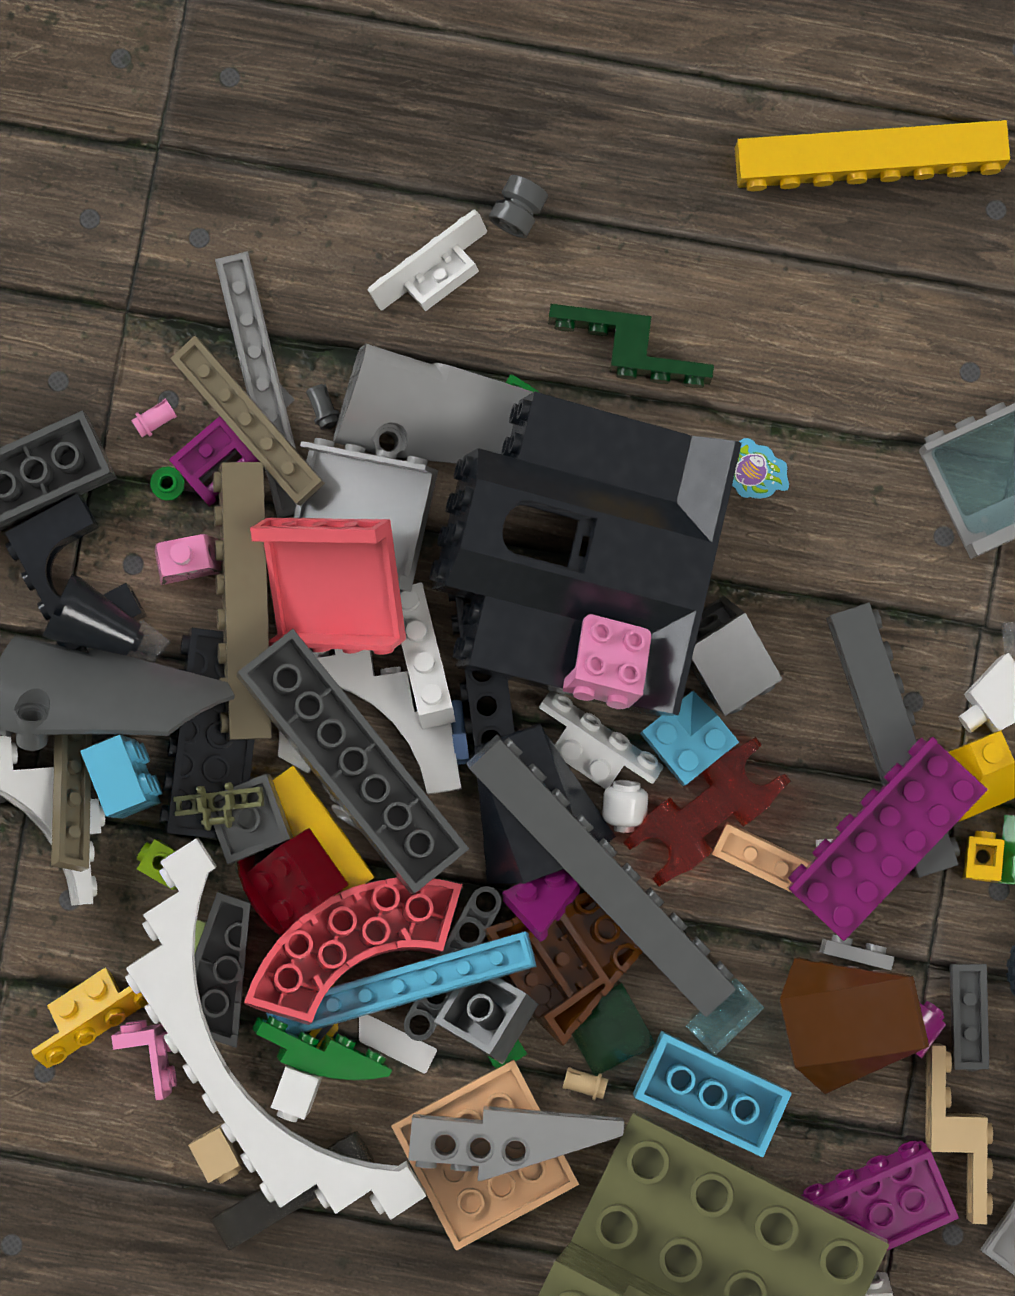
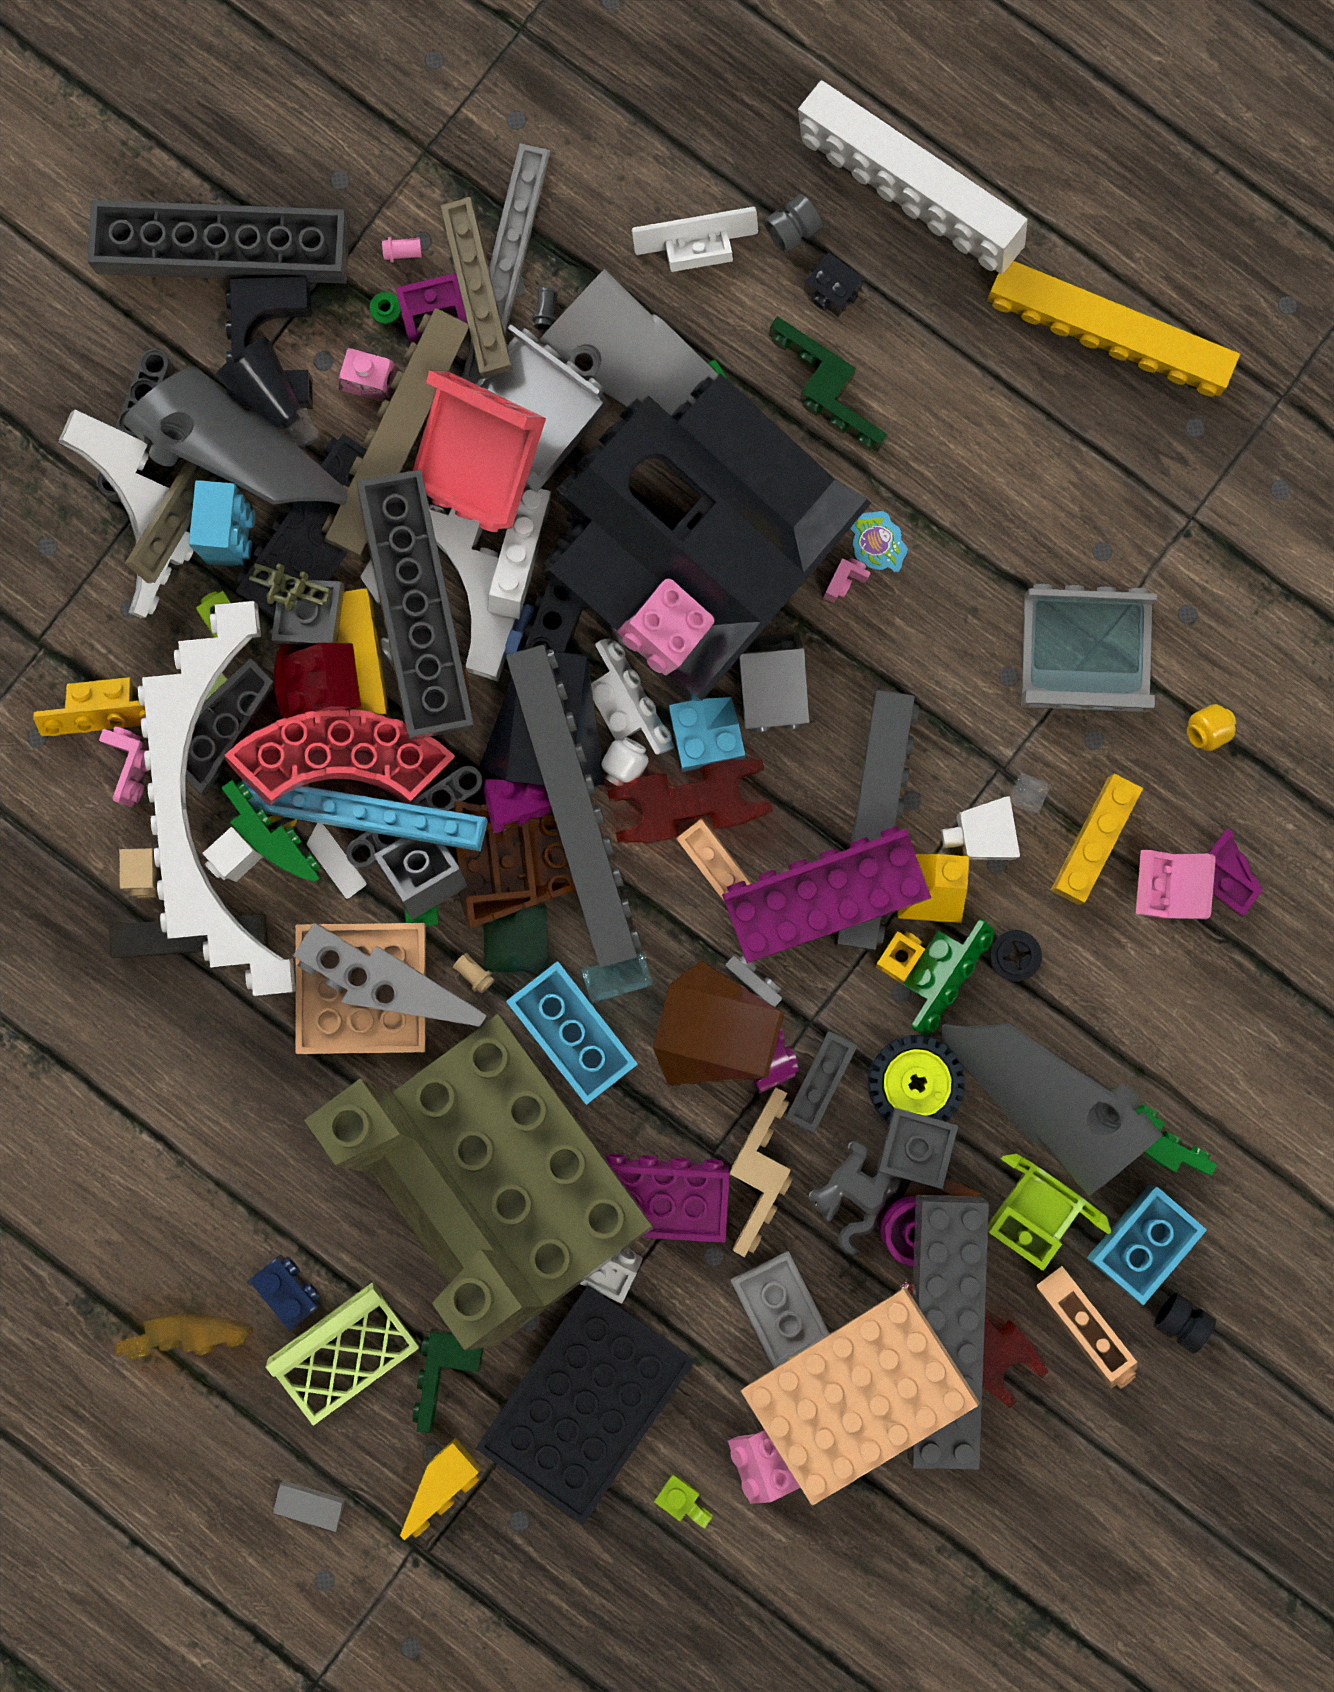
camera: 30 degrees right, 0 degrees up
none -> white brick [798,80,1028,274]
none -> black head [804,252,864,318]
none -> bright pink bracket [823,558,871,603]

